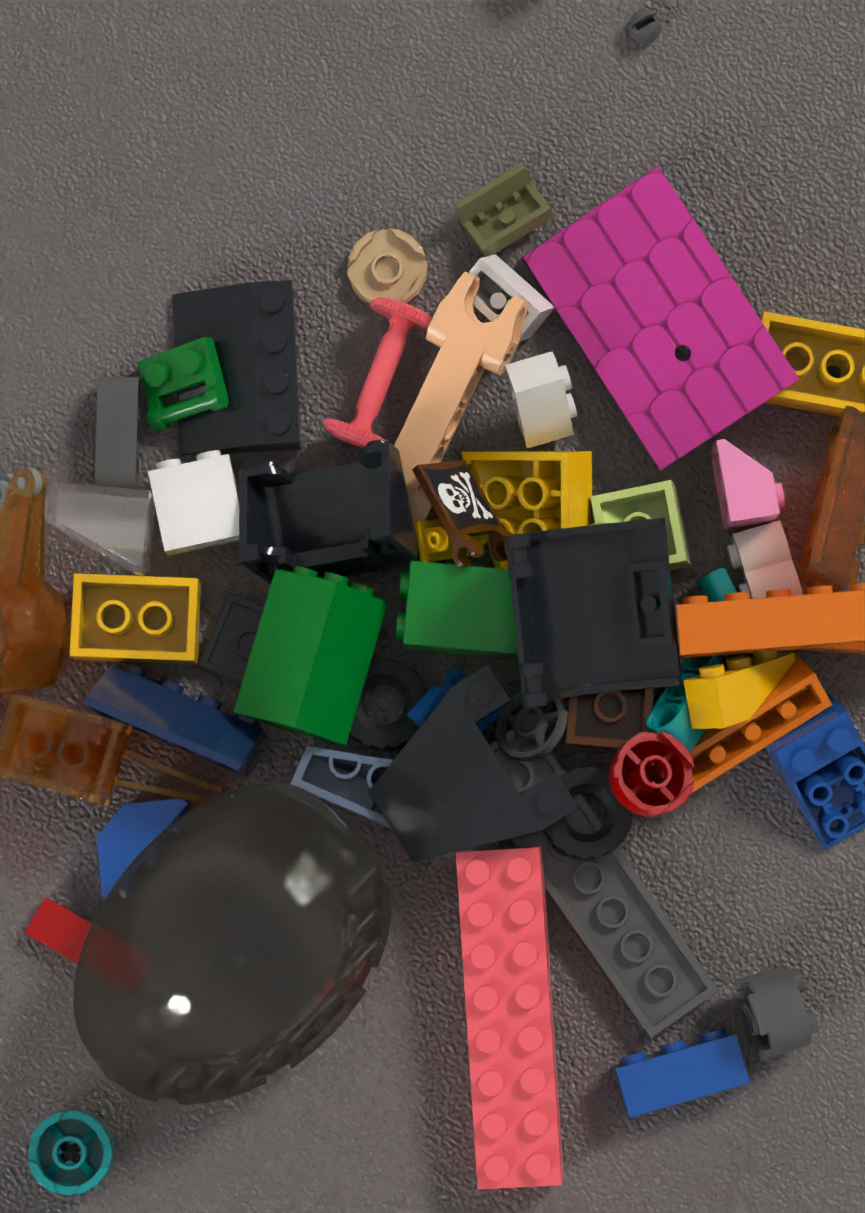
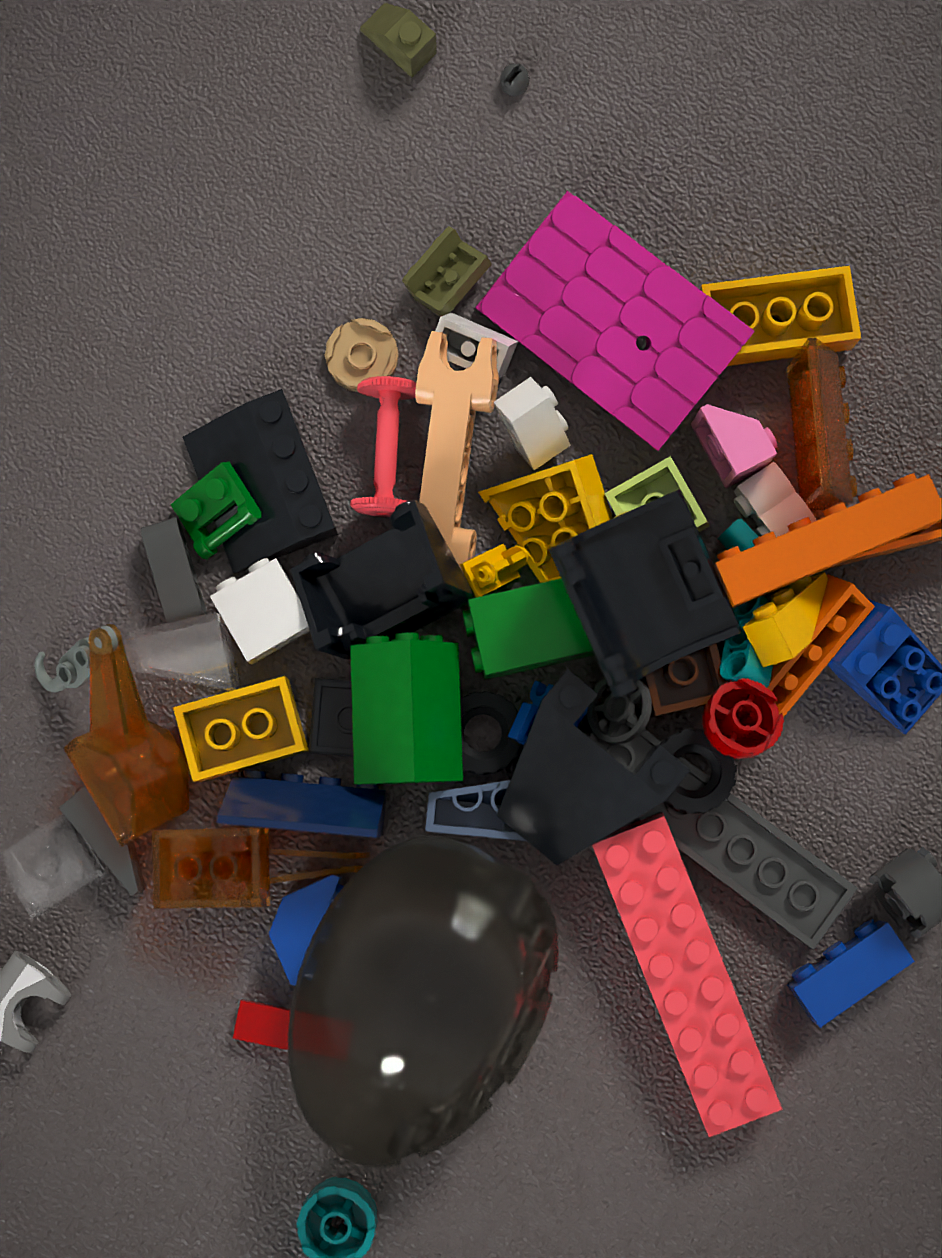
camera: 20 degrees left, 0 degrees up
flag [412,460,513,567] -> none

